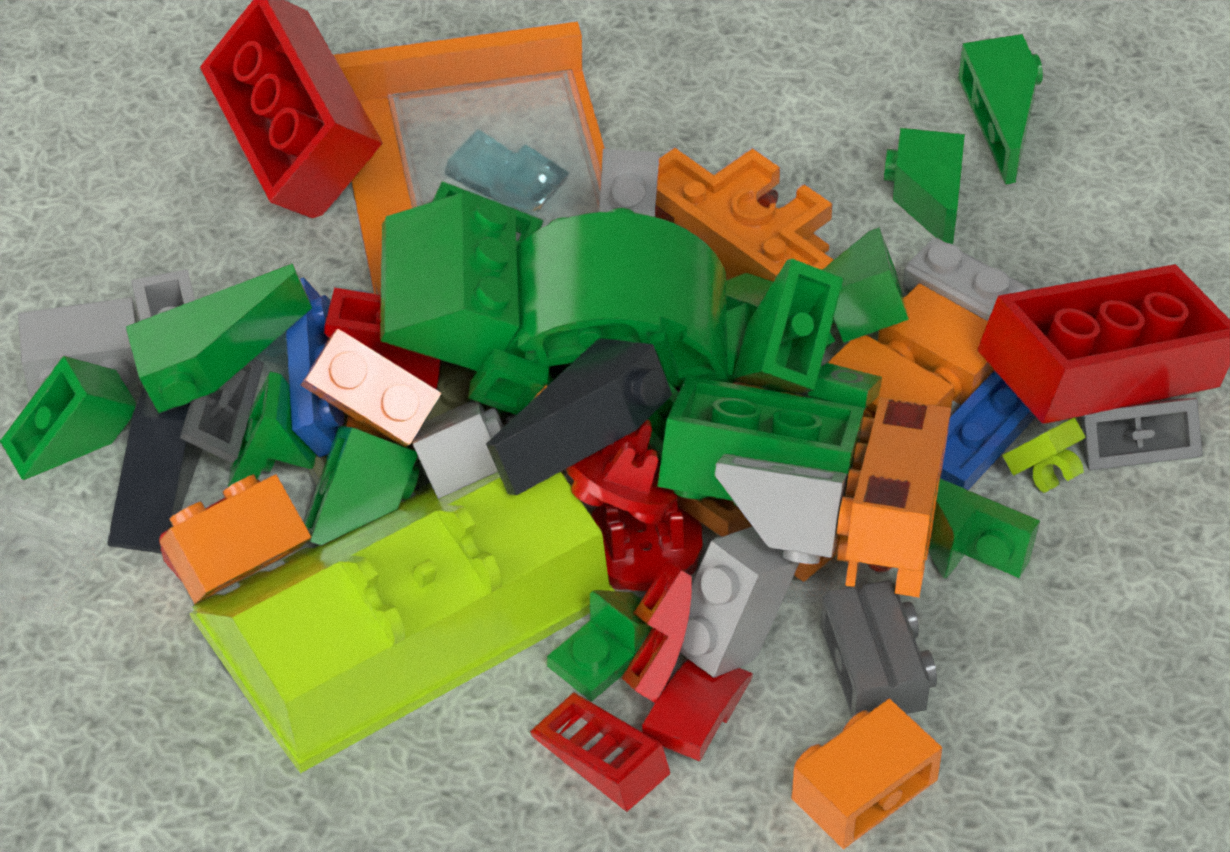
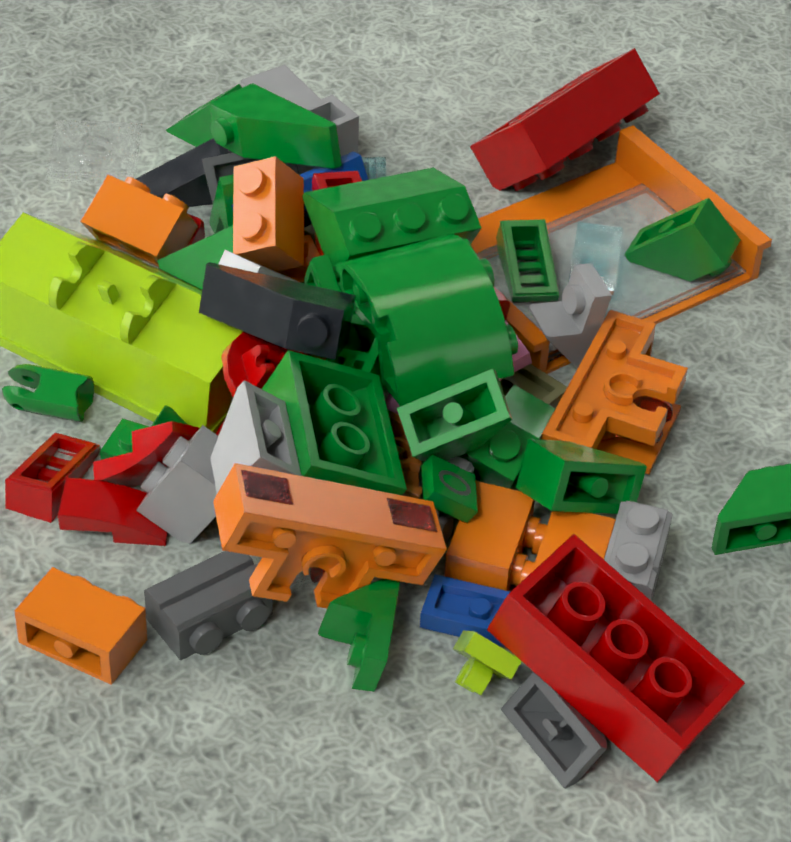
camera: 65 degrees right, 5 degrees down
none -> green piece [2,364,94,422]
none -> green slope [624,198,741,281]

